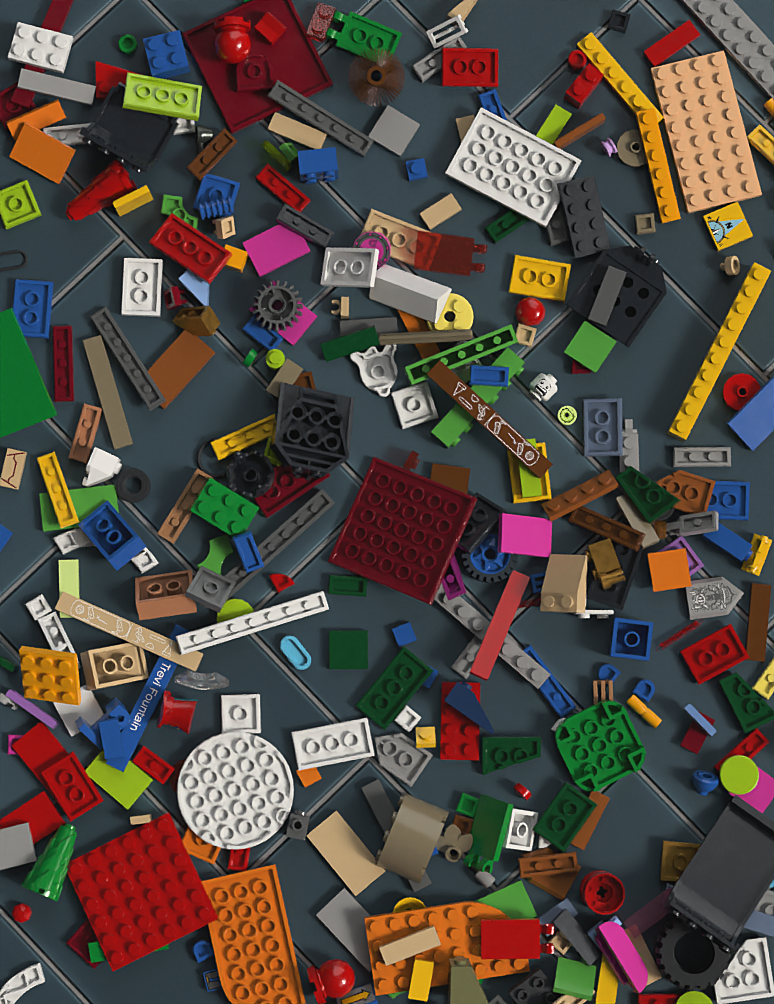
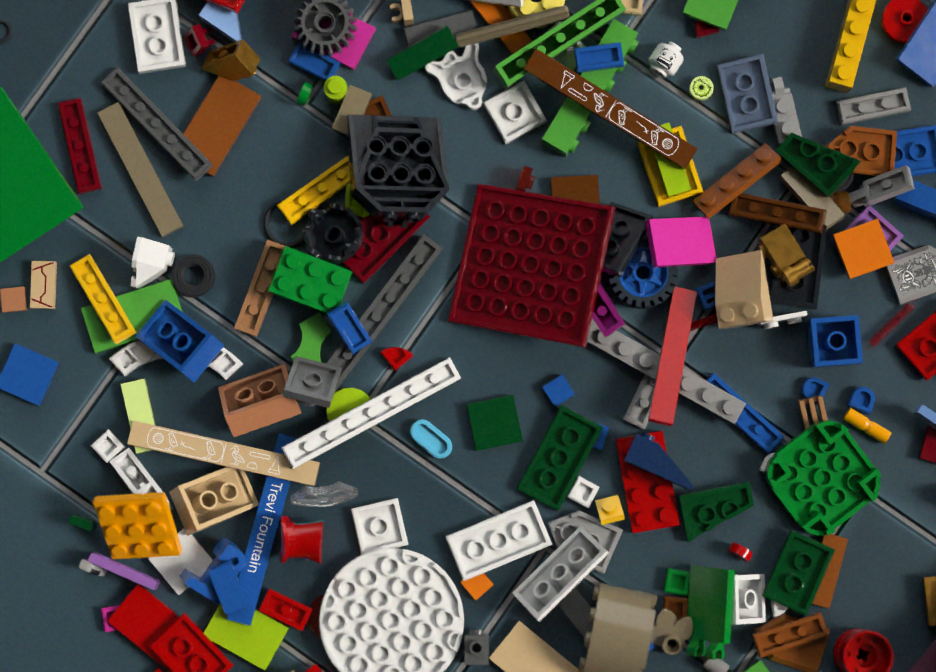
camera: 10 degrees left, 0 degrees up
blue tile [13,279,54,339] -> none
nougat tile [68,404,103,464] -> none
dark green tile [328,575,368,597] -> none
none -> white slope [512,526,609,621]

